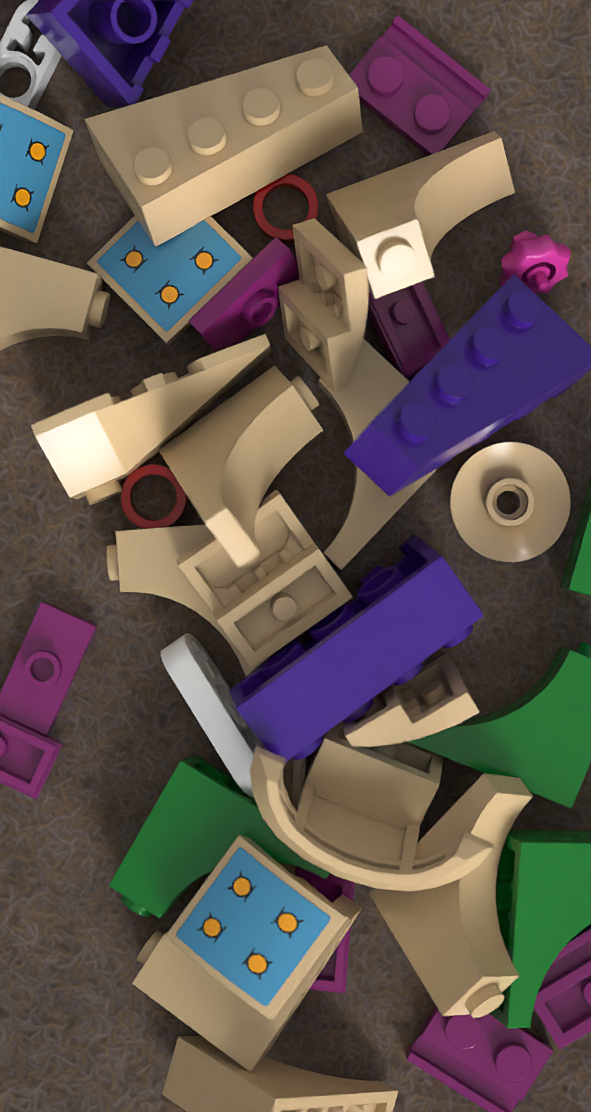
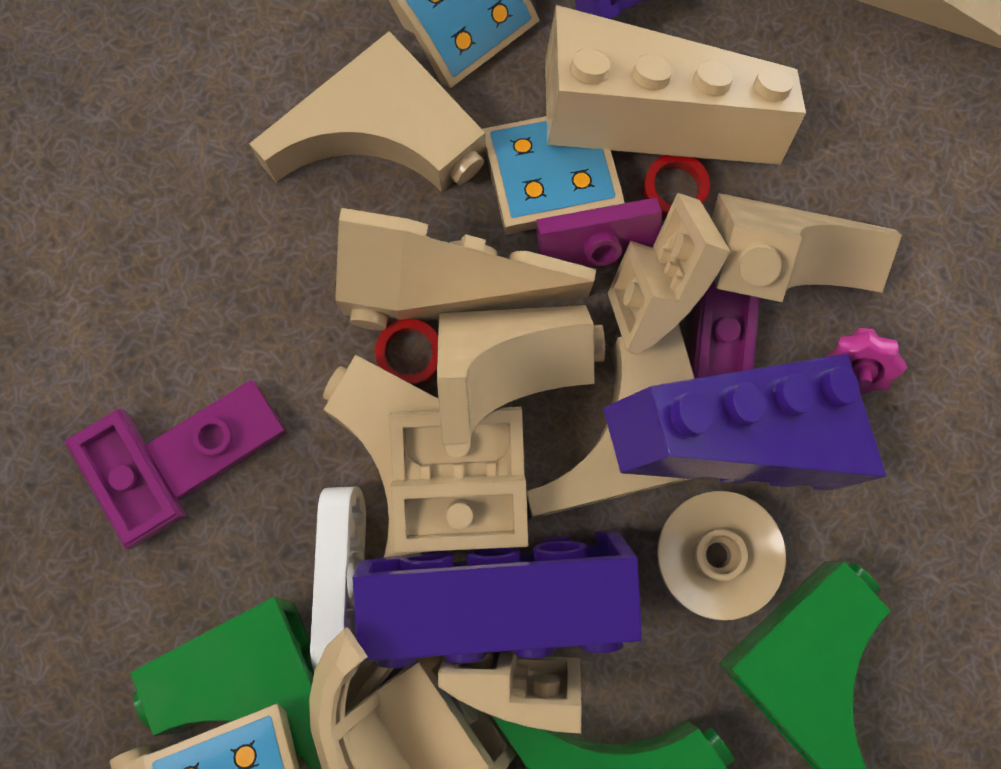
camera: 30 degrees right, 10 degrees down
magenta plate [349,15,490,156] -> none

